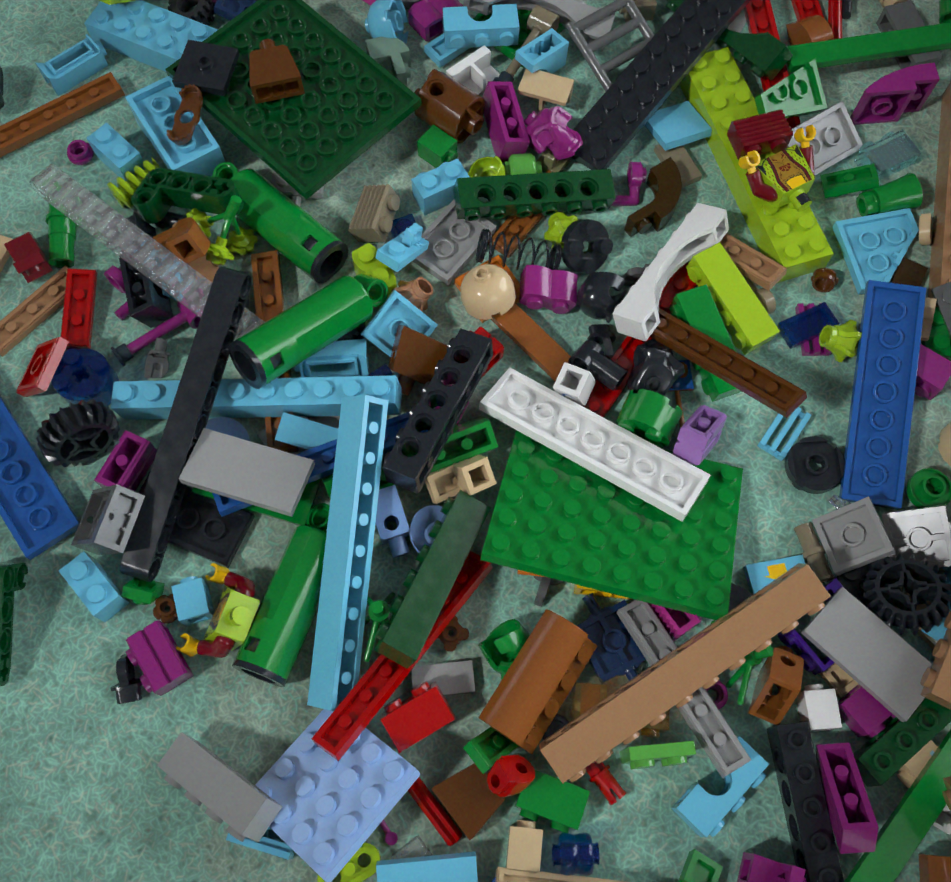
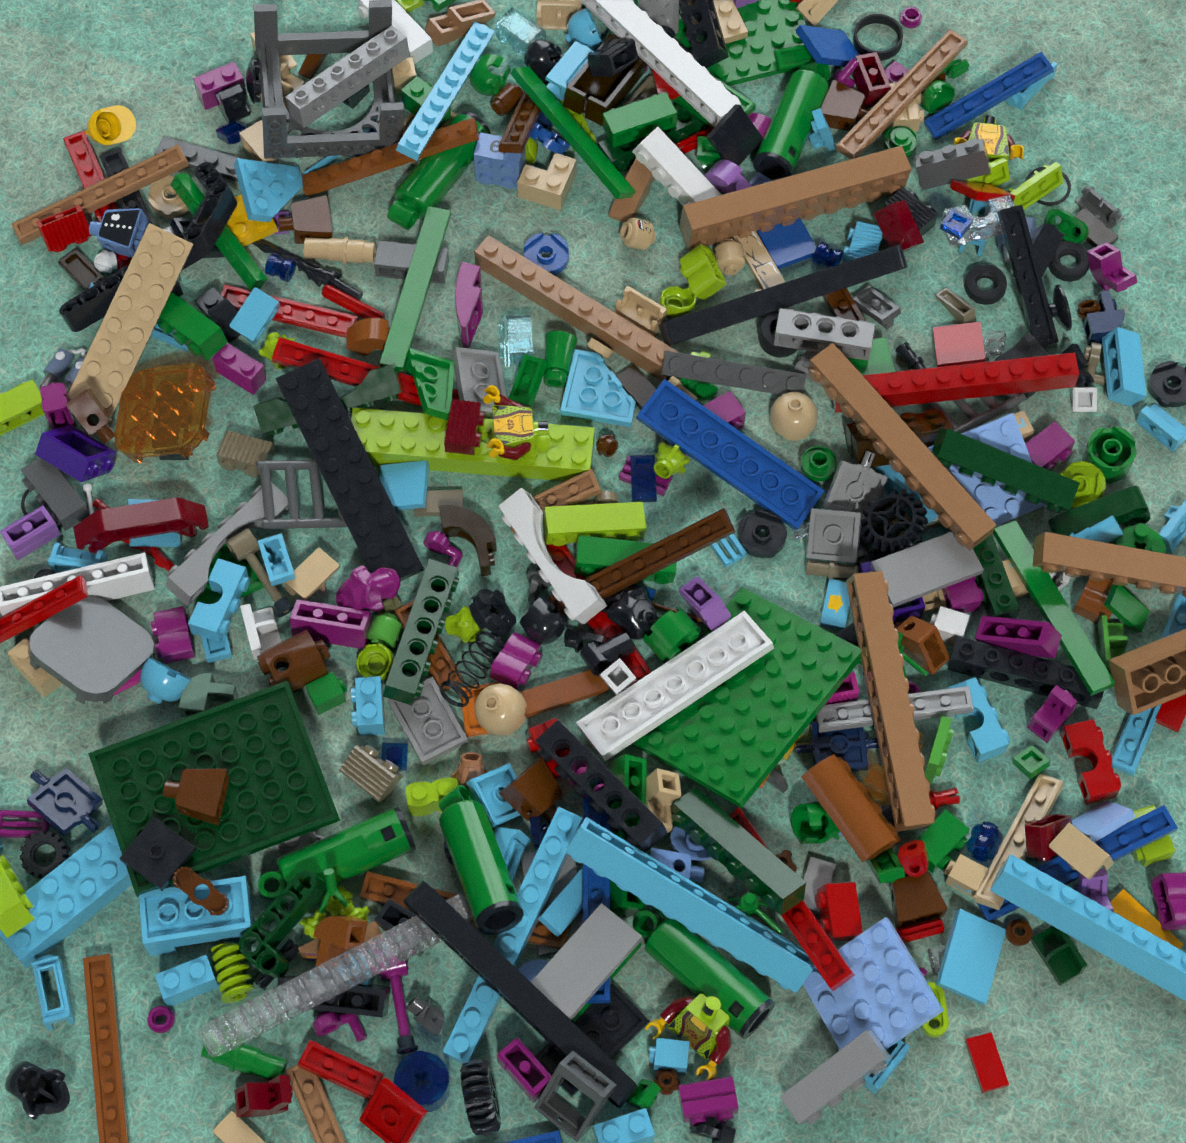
camera: 65 degrees left, 5 degrees down
medium azure hinge [375,223,429,272] -> none

